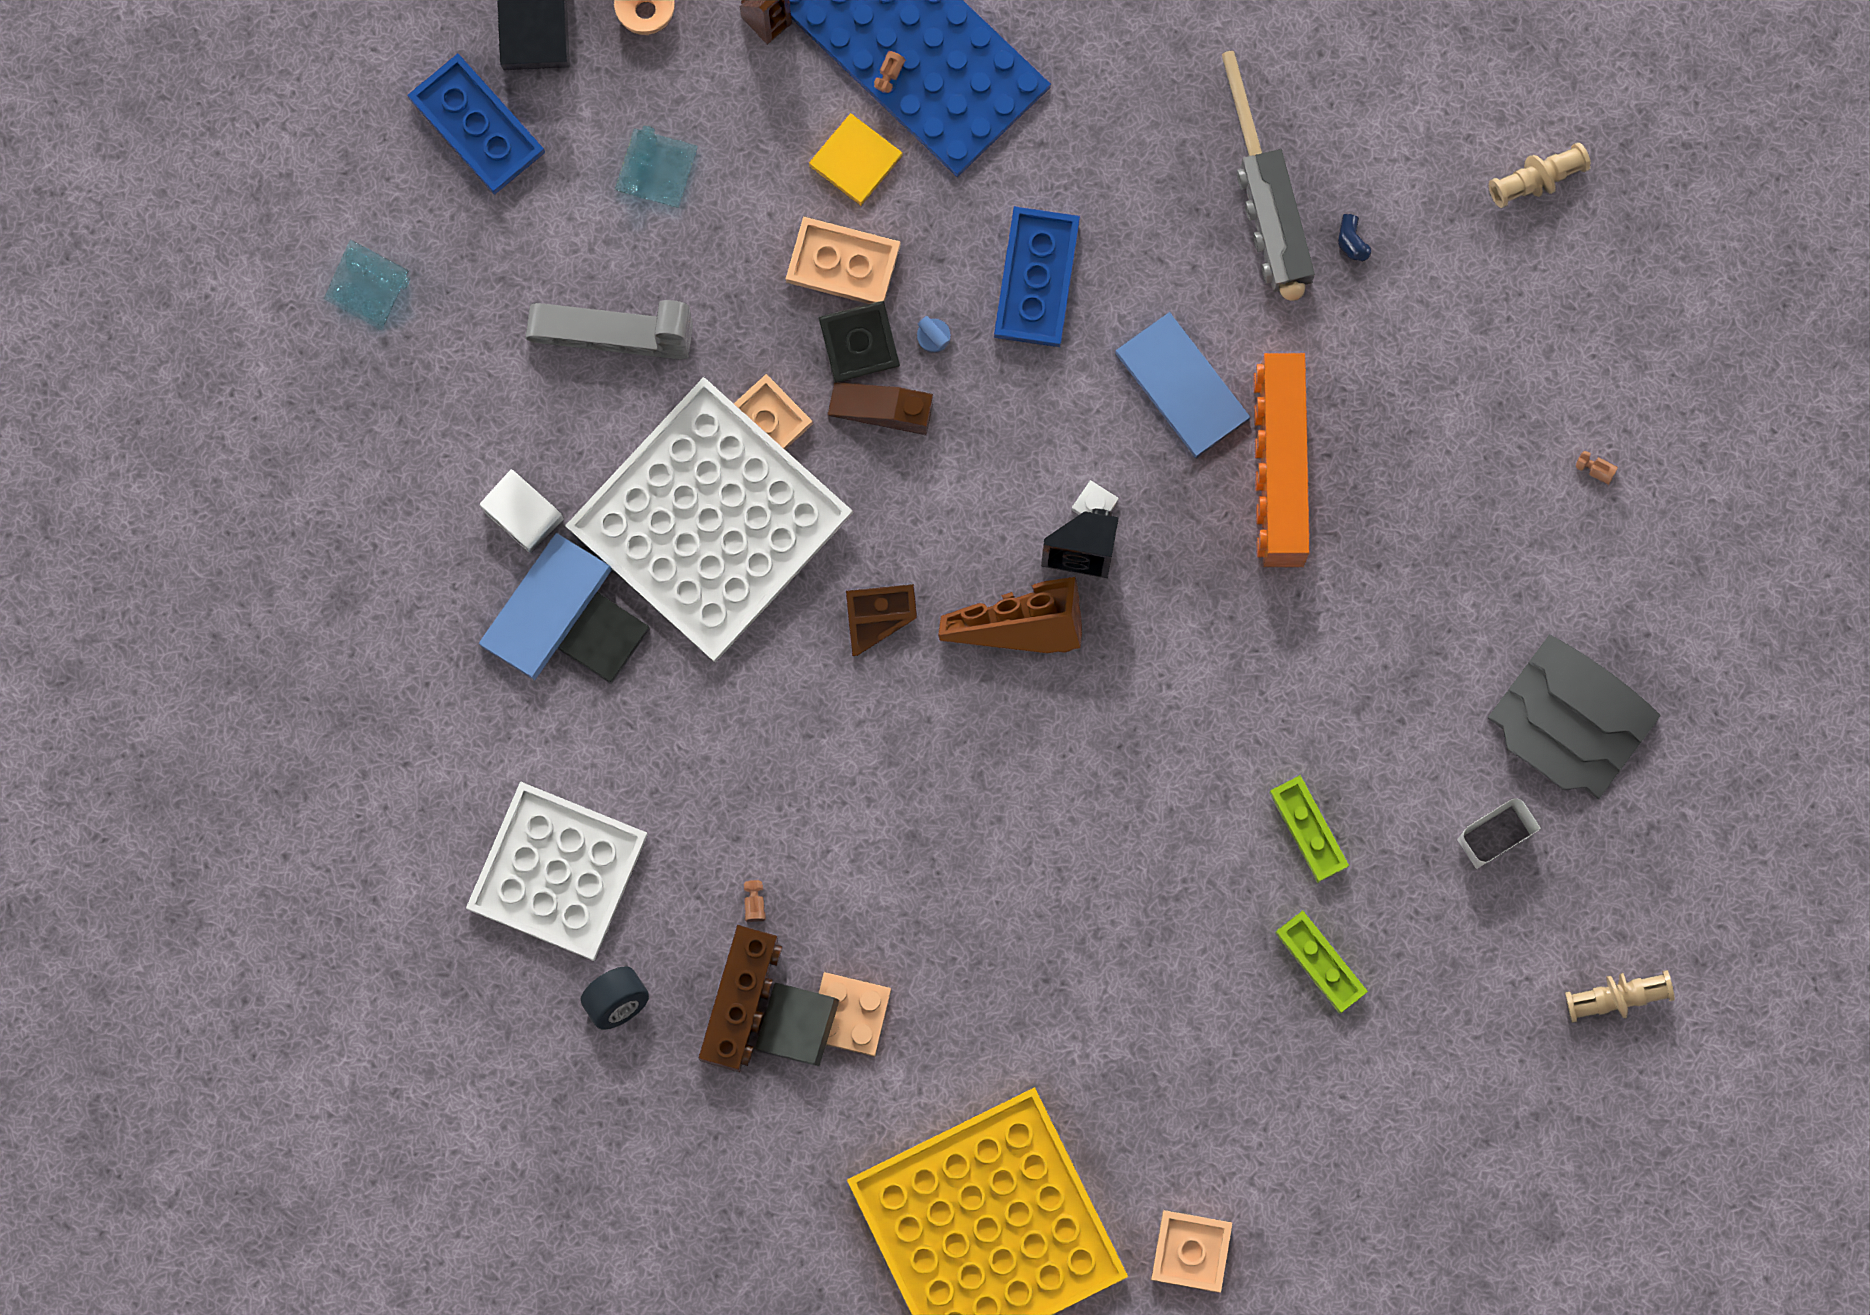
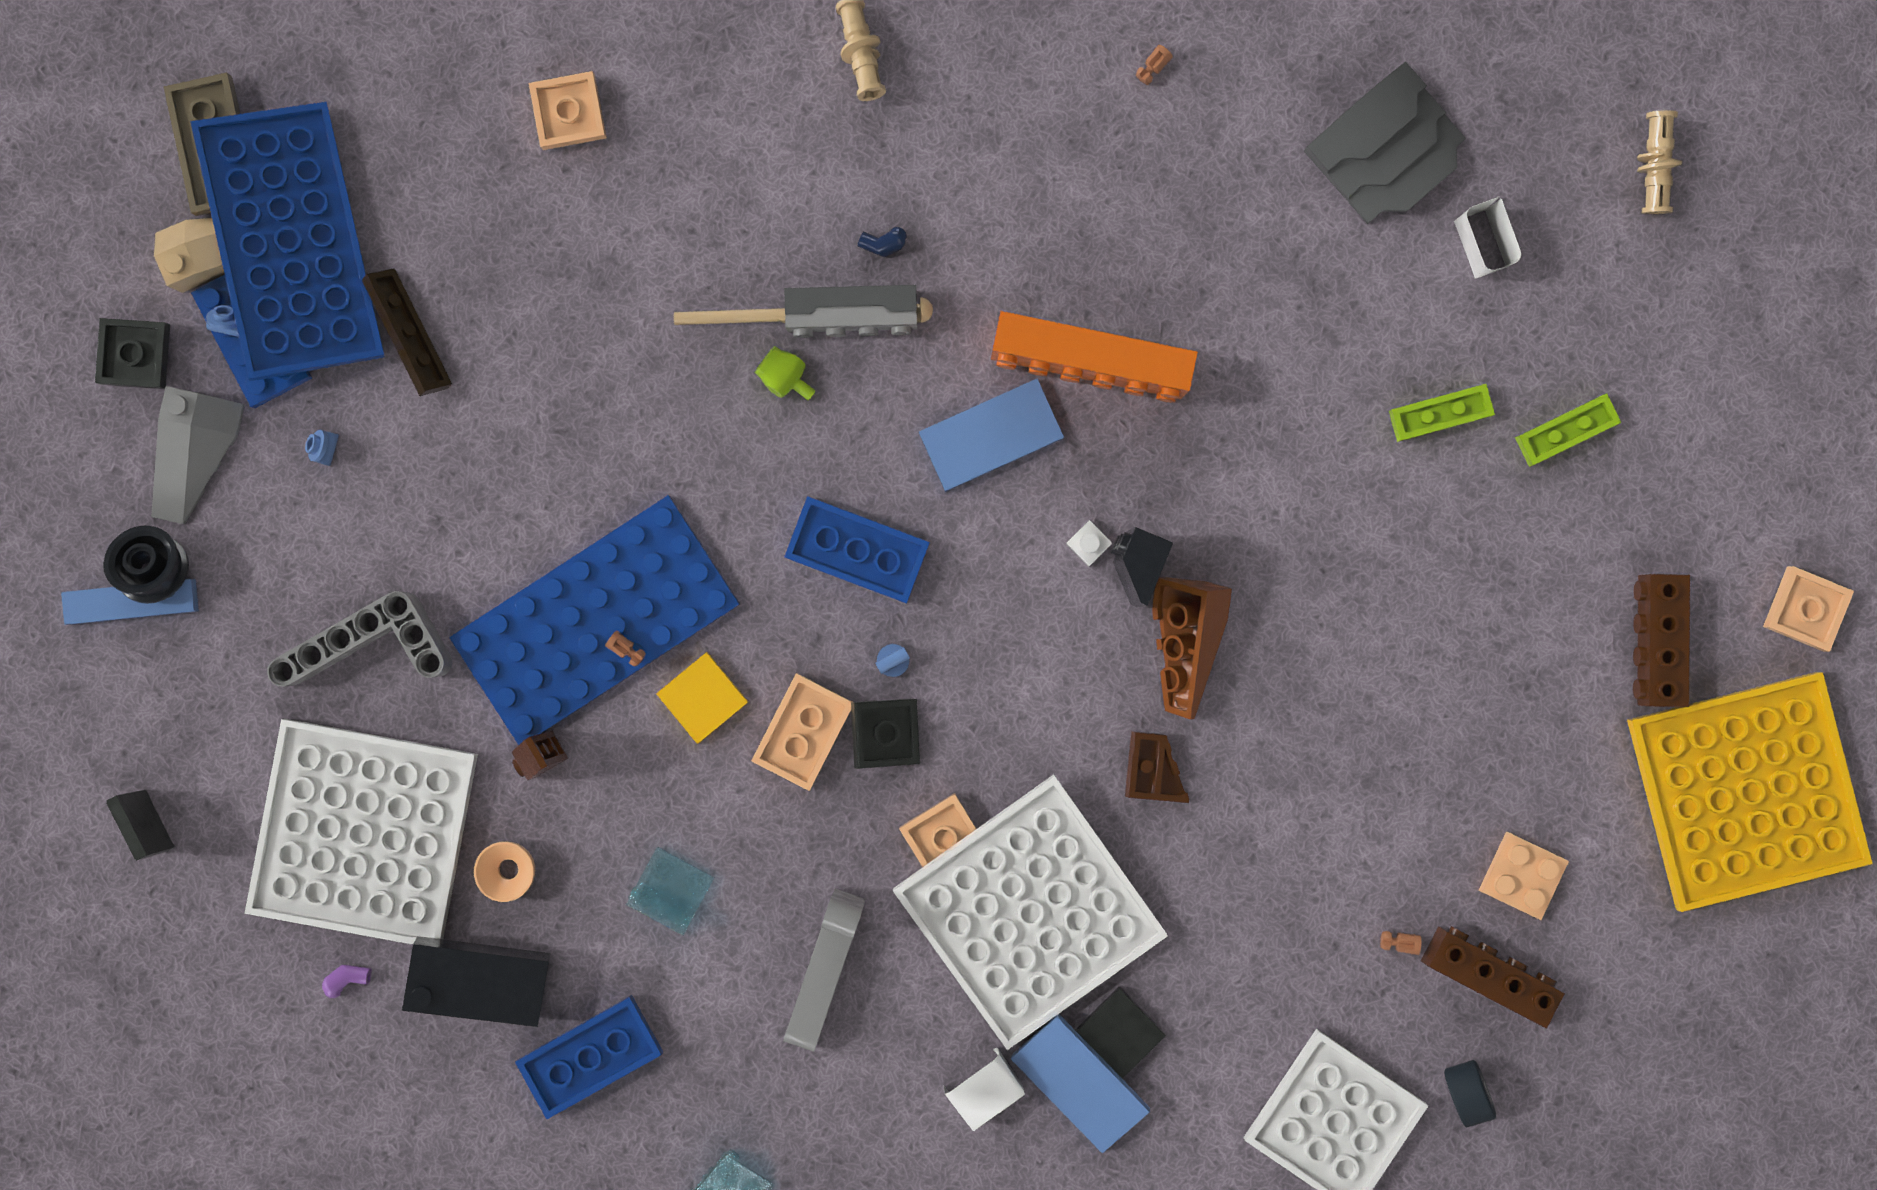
camera: 70 degrees left, 10 degrees up
pearl dark grey tile [754,982,840,1067] -> none
reddish brown slope [827,382,933,435] -> none
none -> lime piece [754,346,816,400]
none -> reddish brown brick [1633,574,1690,707]

